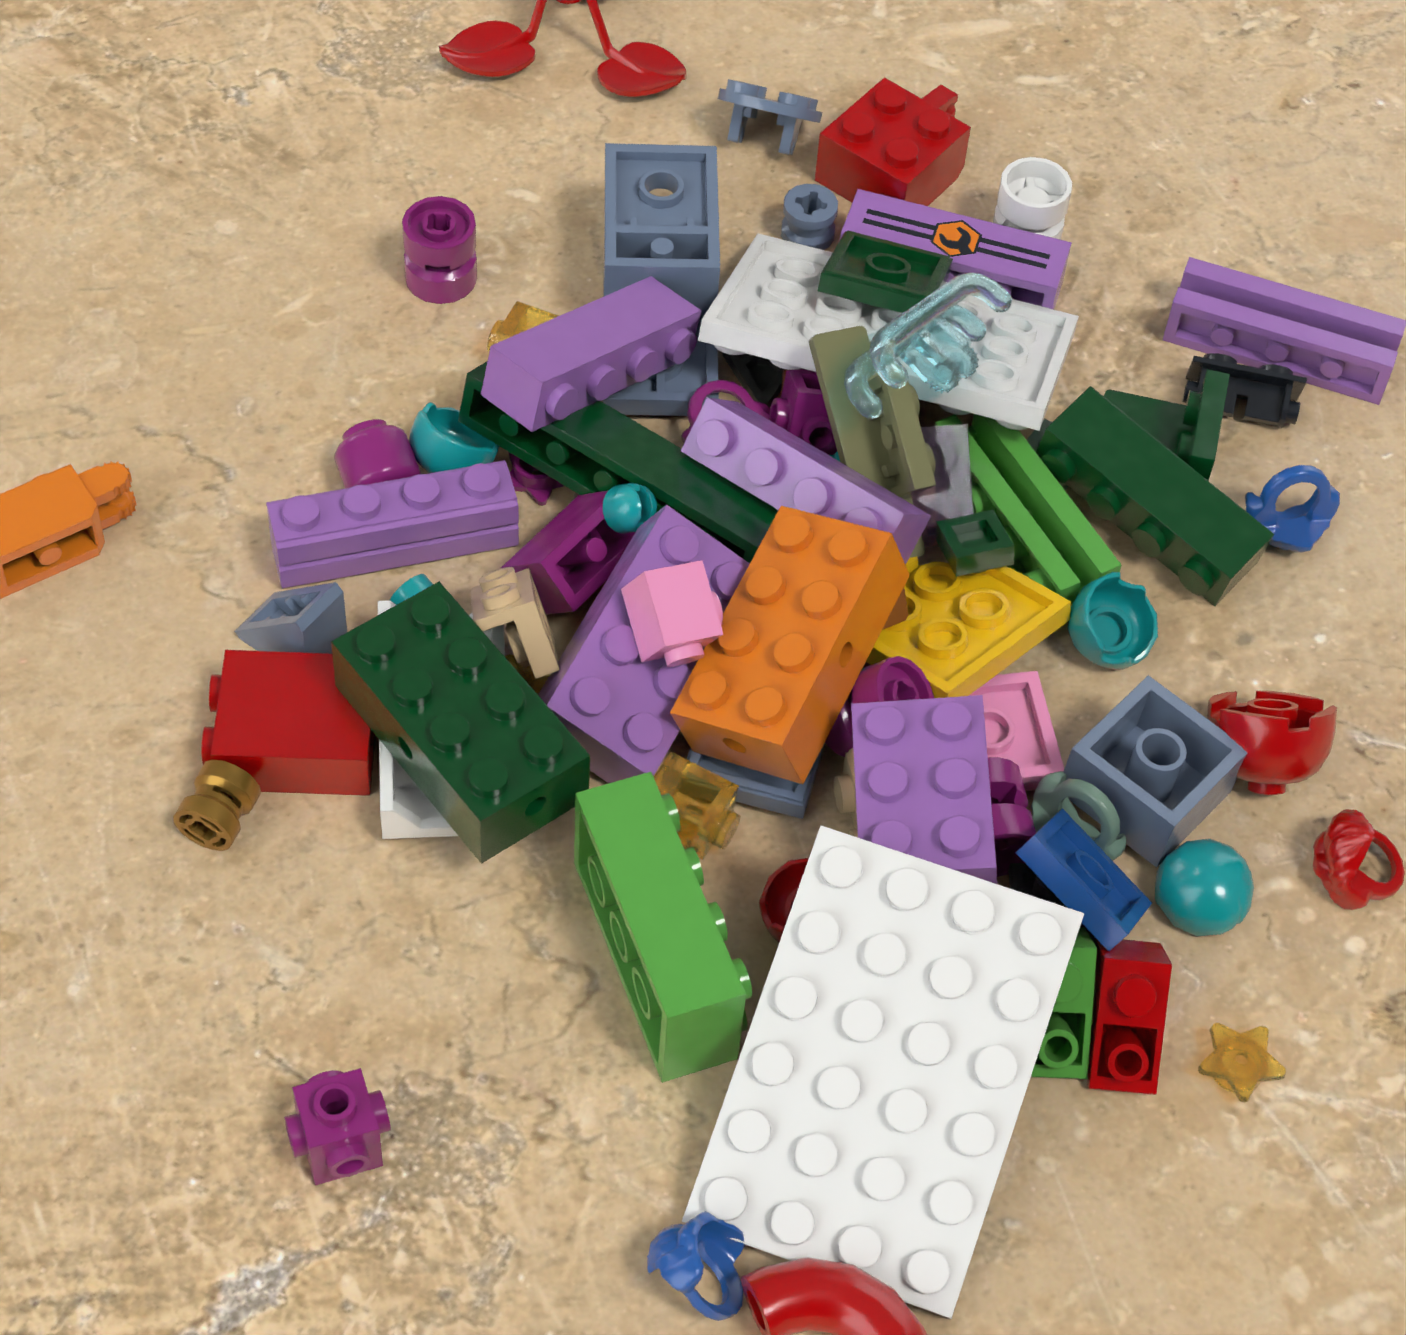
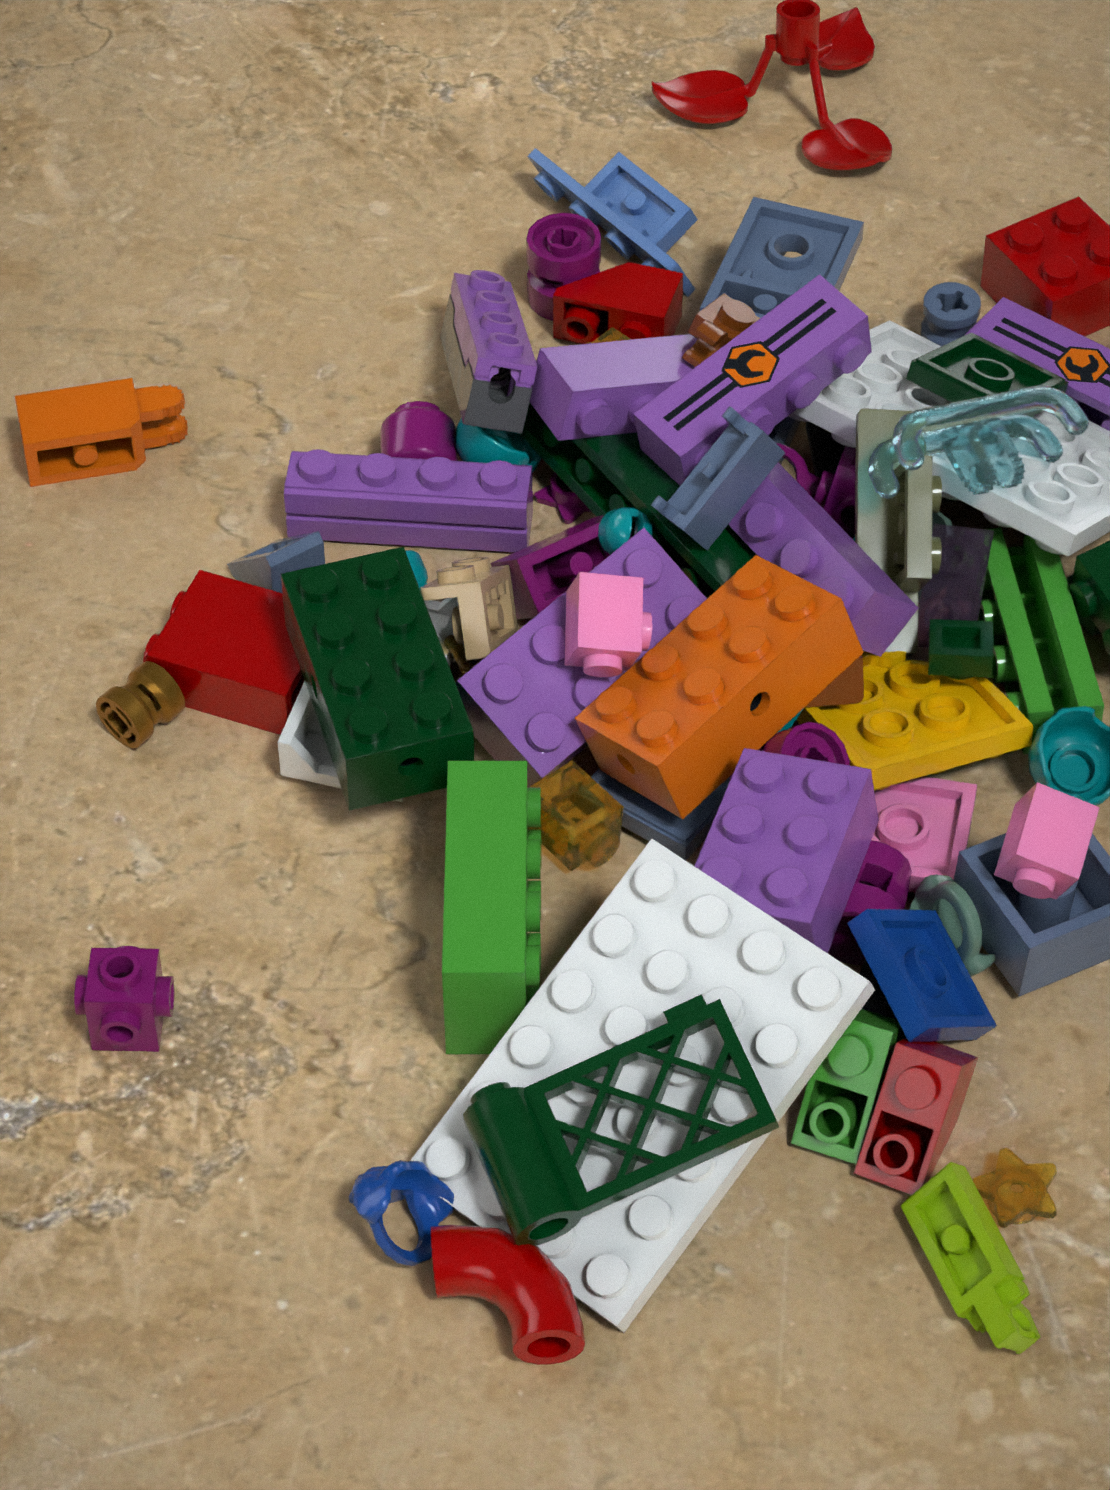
camera: 25 degrees right, 5 degrees down
sand blue plate [717,79,823,155] -> none
teal hair [1155,839,1254,936] -> none
none -> medium lavender piece [440,270,538,434]
none -> dark green piece [463,994,779,1245]
none -> medium blue bracket [527,148,698,297]
none -> red slope [553,262,683,344]
none -> medium lavender brick [633,274,872,486]
none -> sand blue hinge [651,406,785,550]
none -> dark orange plate [682,293,760,367]
none -> lime hinge [901,1162,1041,1354]
none -> bright pink brick [994,782,1100,900]

